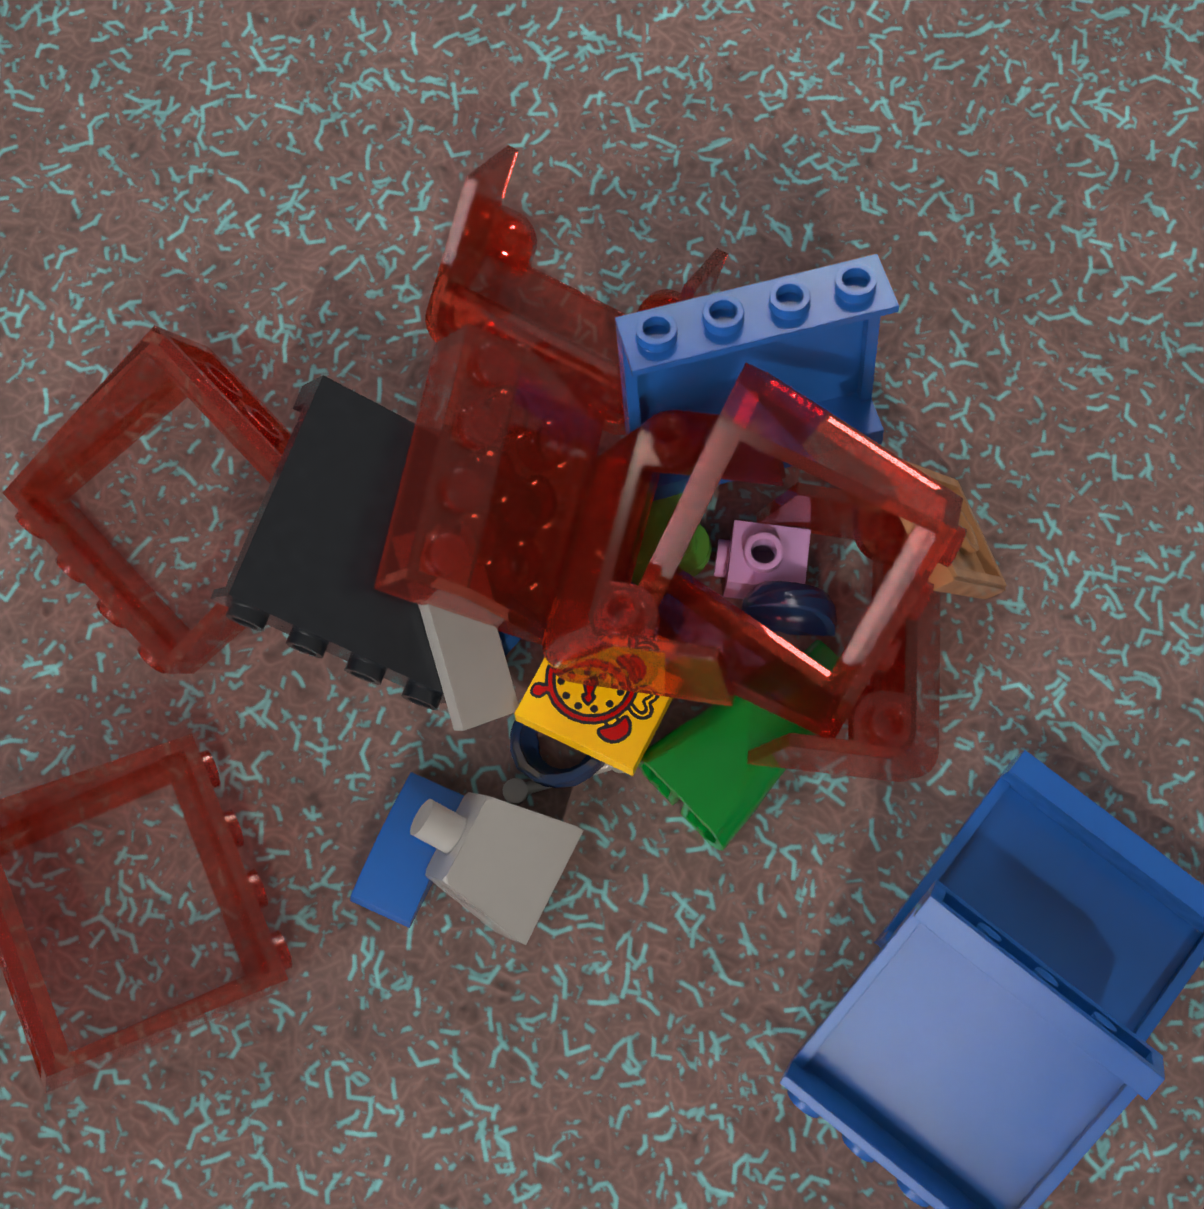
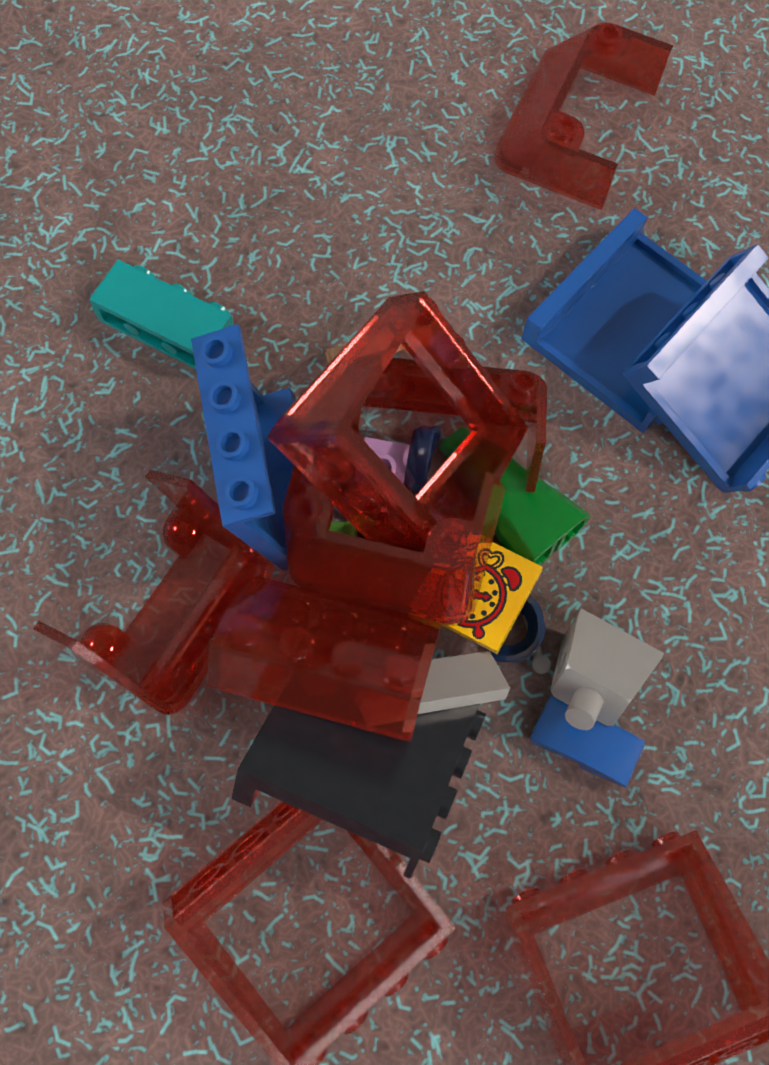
camera: 90 degrees left, 5 degrees down
none -> teal brick [89,259,234,369]

